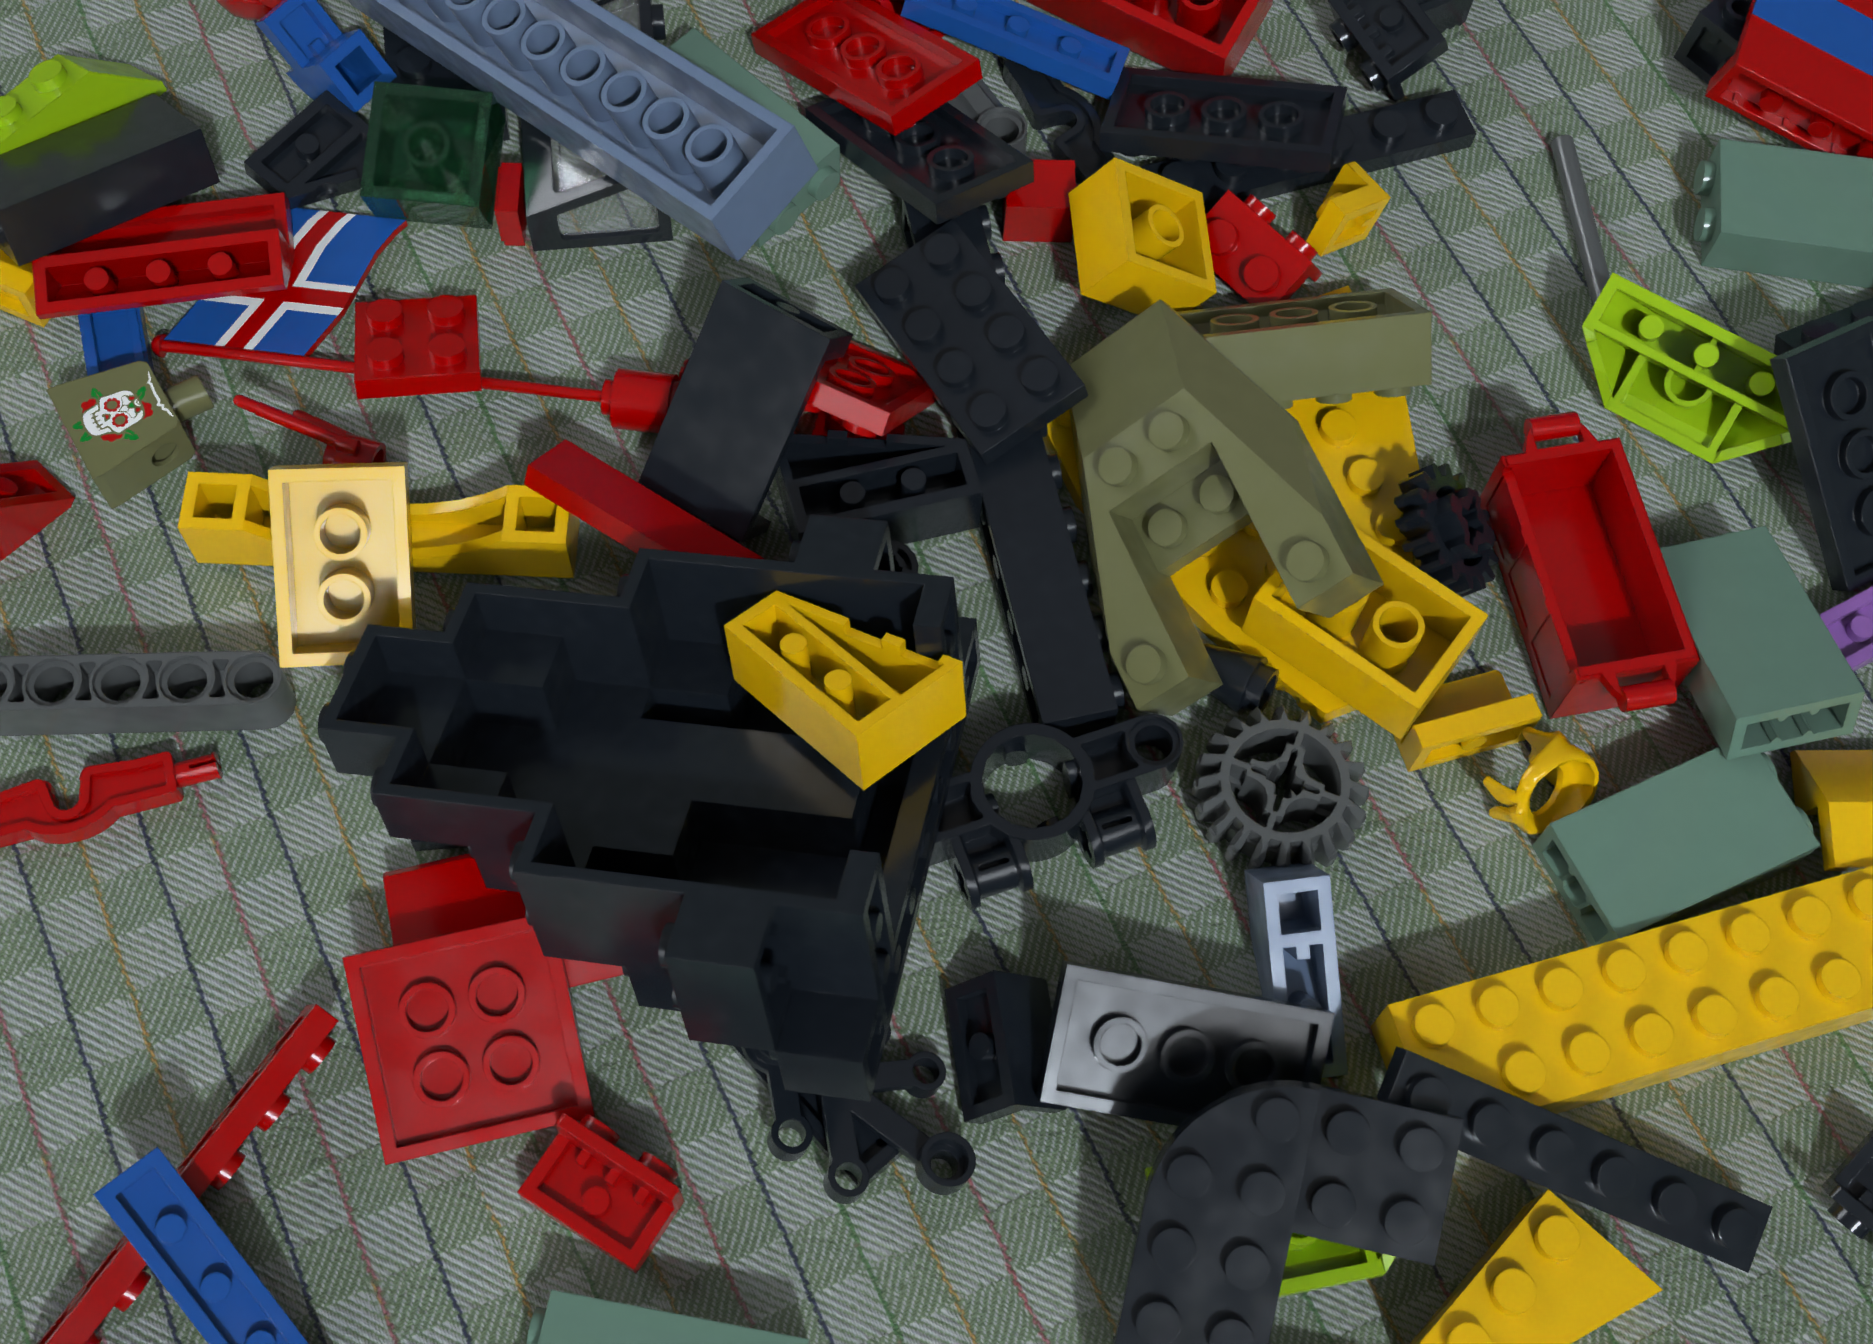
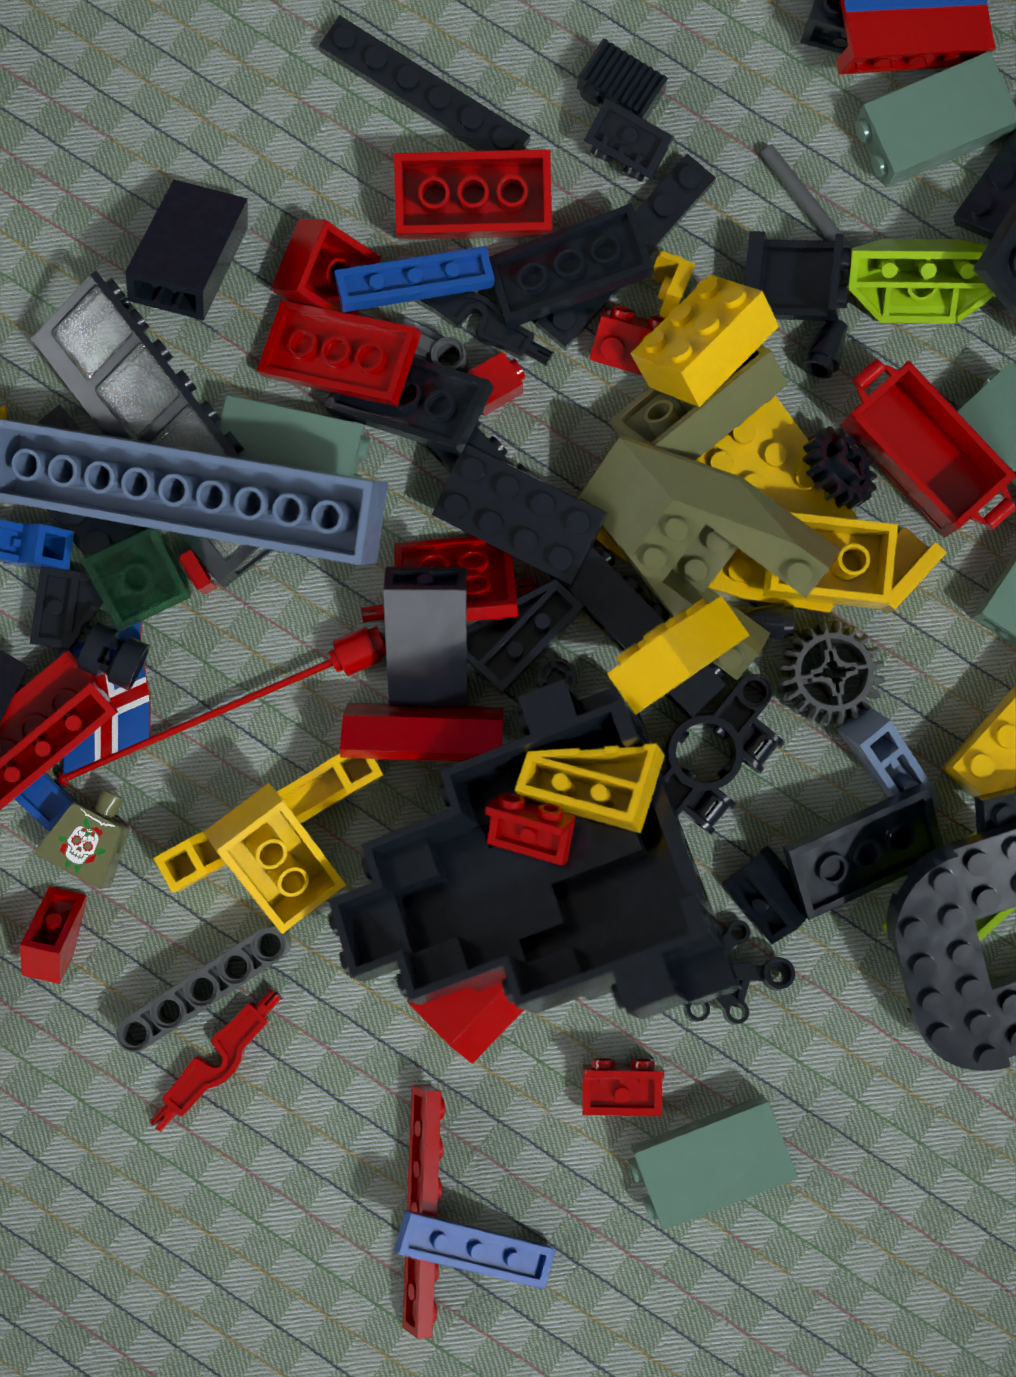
camera: 25 degrees left, 20 degrees up
red plant [233,394,386,480] -> none
red plate [342,916,595,1165] -> none
red plate [354,295,482,399] -> none
yellow brick [1068,157,1217,315] -> none
yellow piece [1483,726,1599,835] -> none
none -> black wheel [77,622,150,691]
none -> red bracket [485,793,575,866]
none -> yellow brick [607,596,750,715]
none -> yellow brick [630,274,779,407]
none -> black panel [744,231,852,321]
none -> black cone [803,319,848,378]

